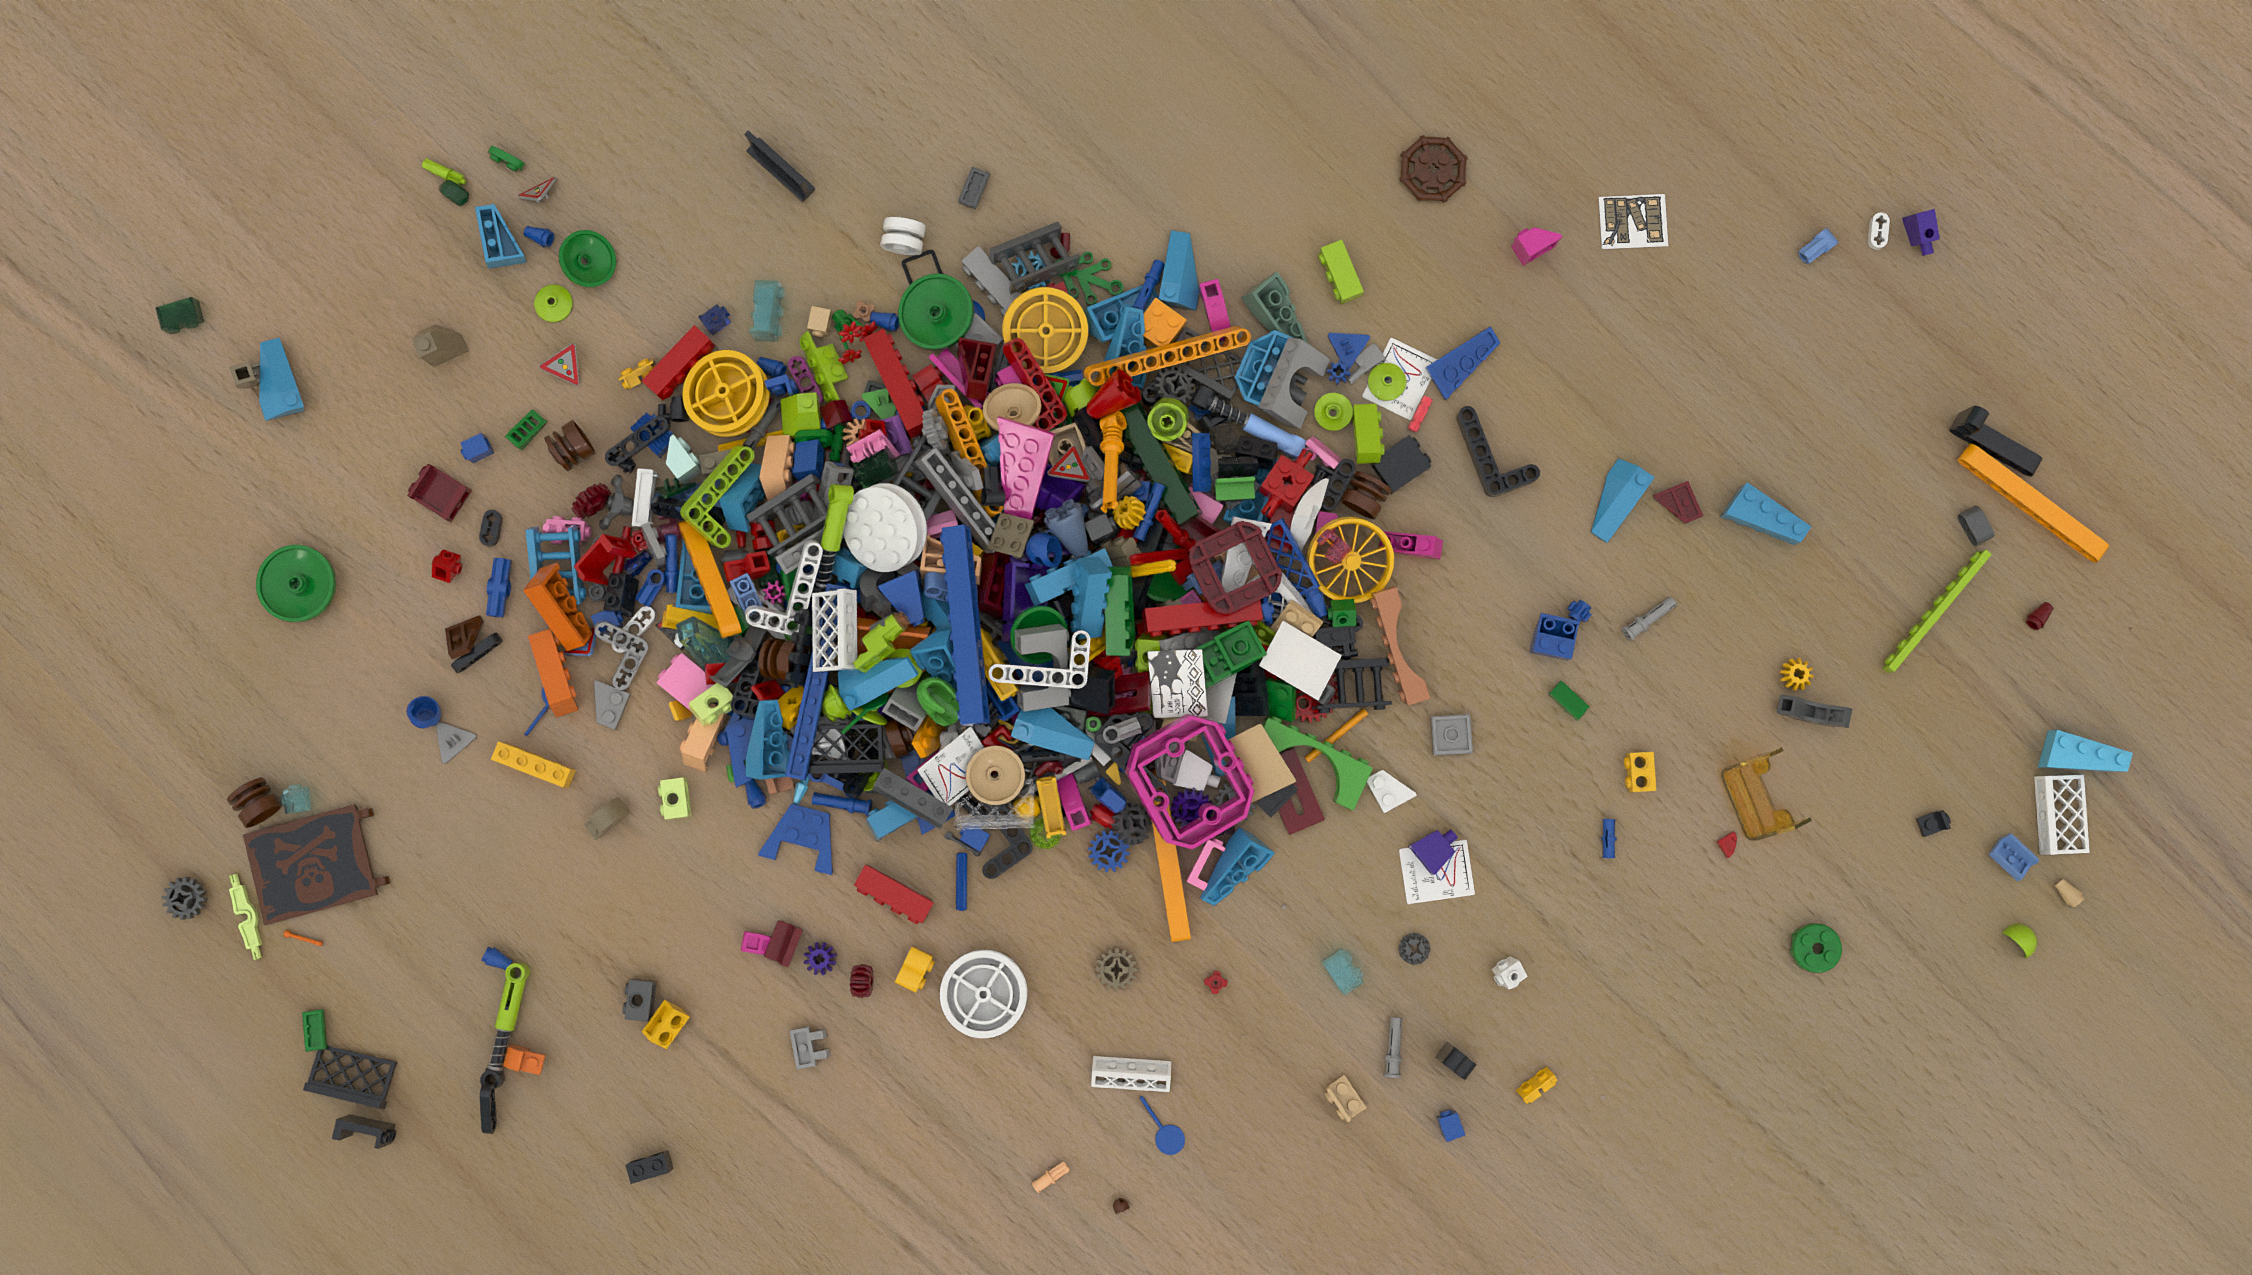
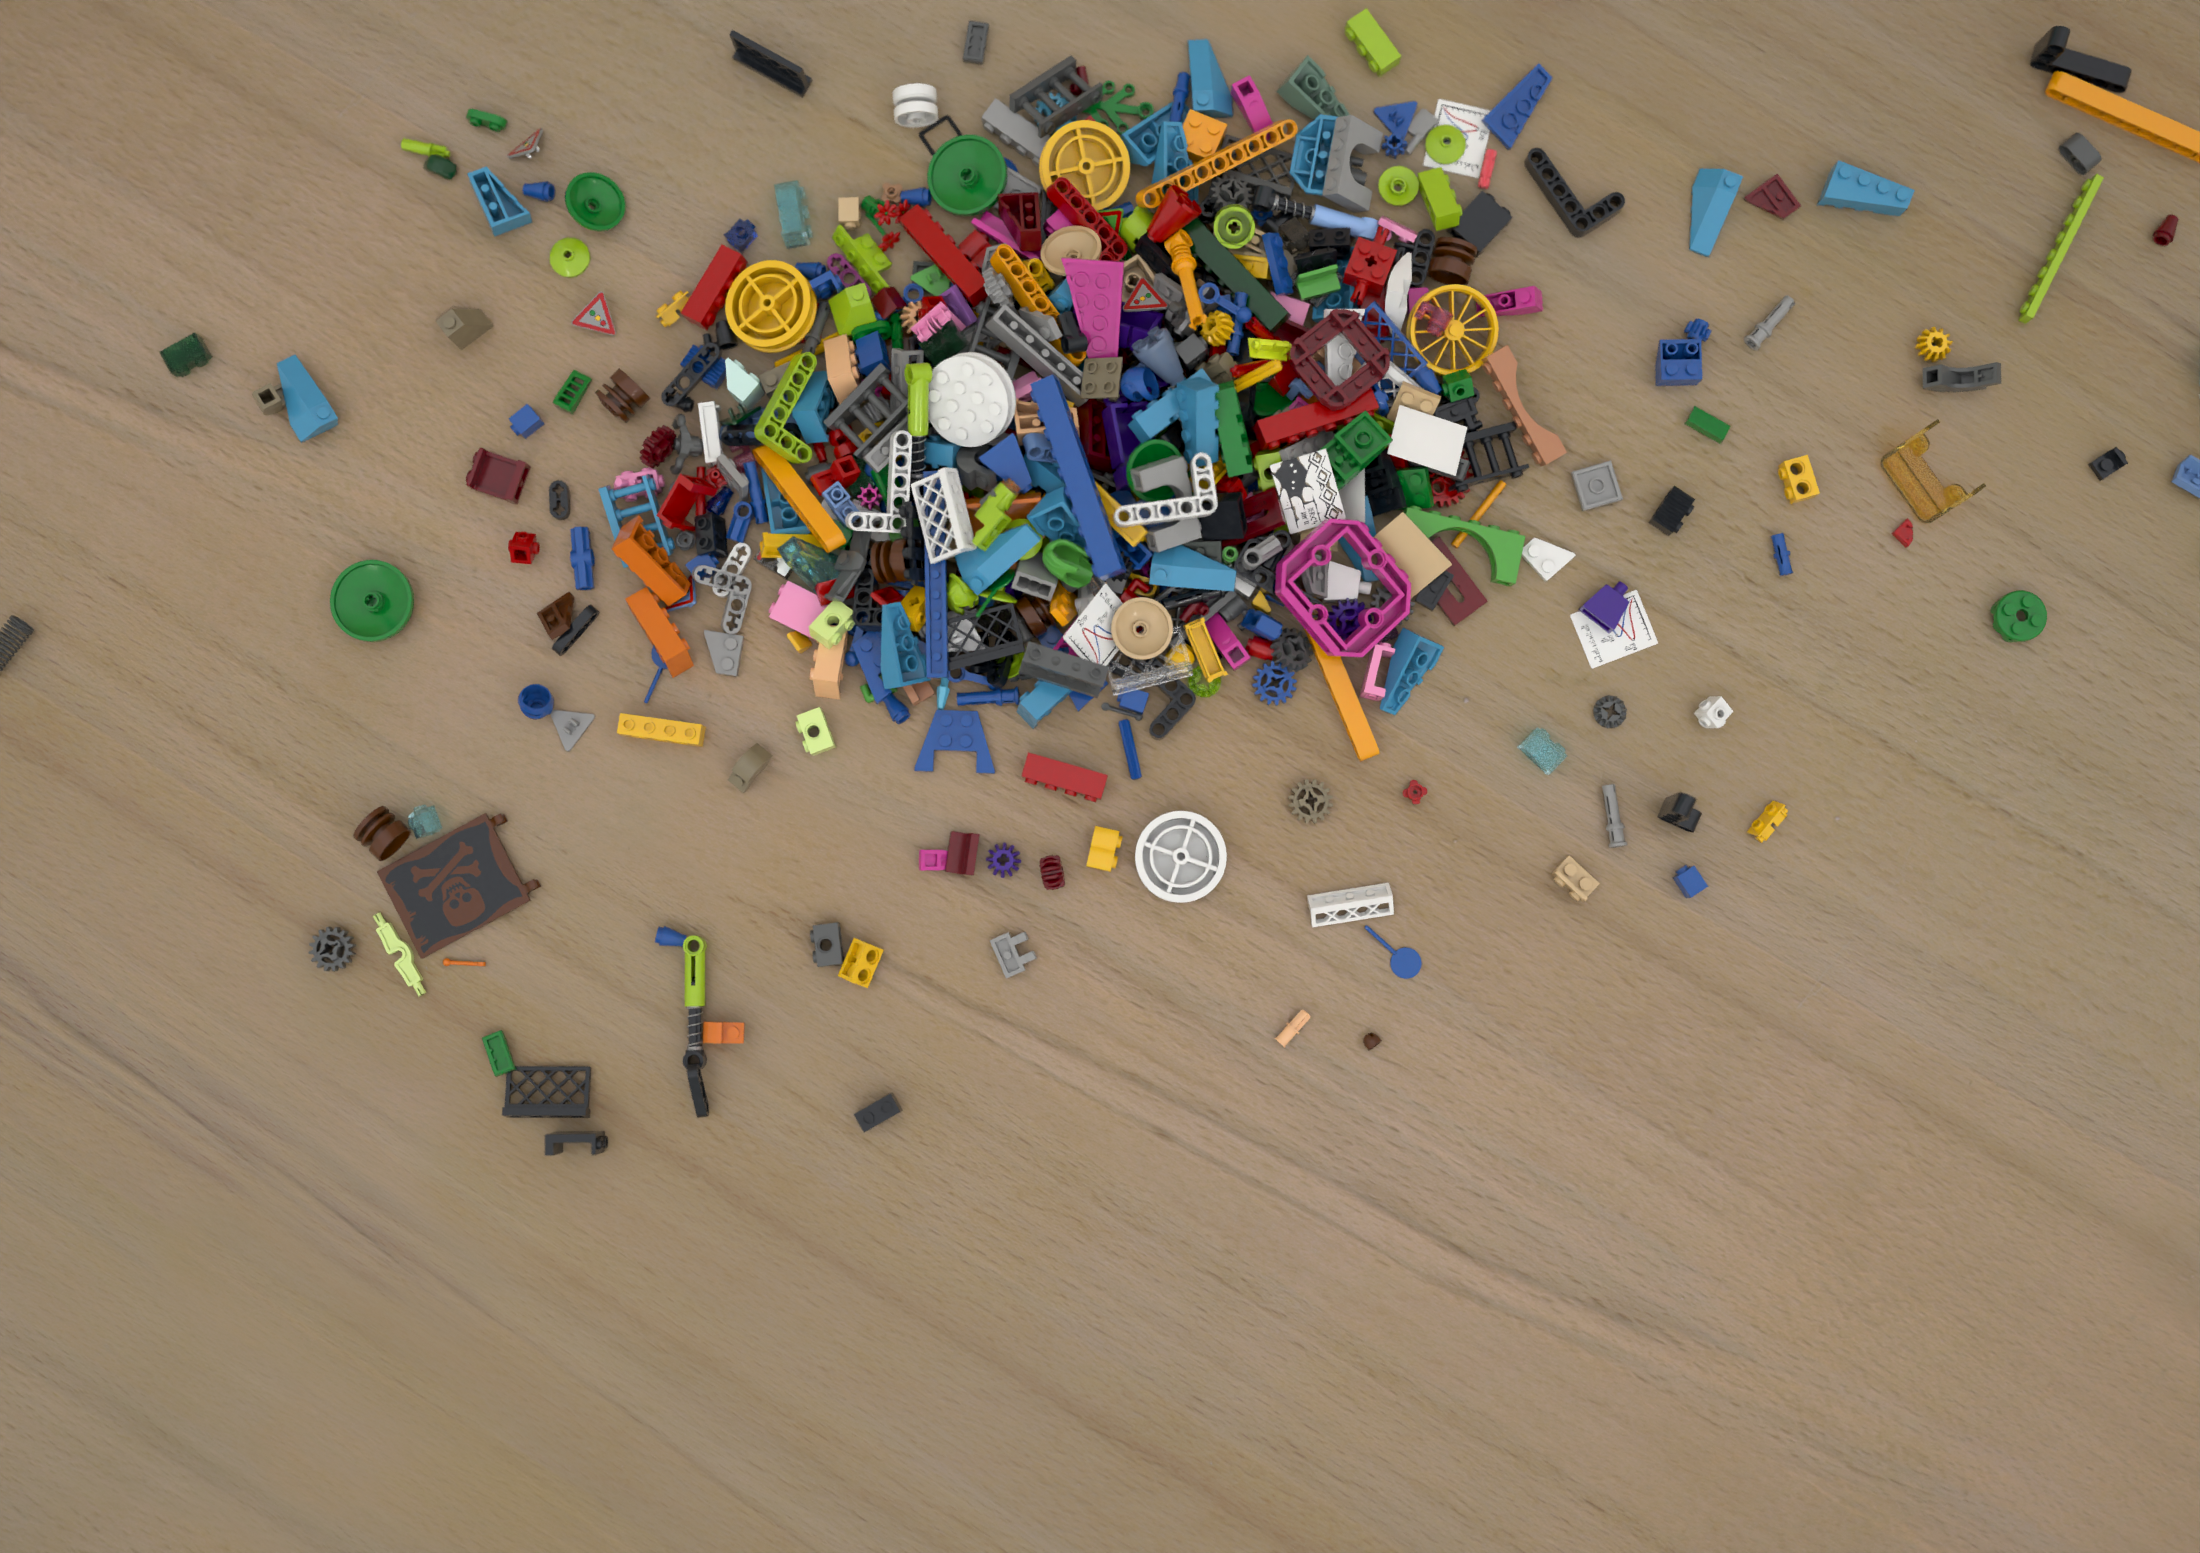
camera: 10 degrees left, 0 degrees up
none -> blue piece [1198,282,1252,323]
none -> neon yellow hinge [1248,338,1292,361]
none -> black brick [1649,486,1695,536]

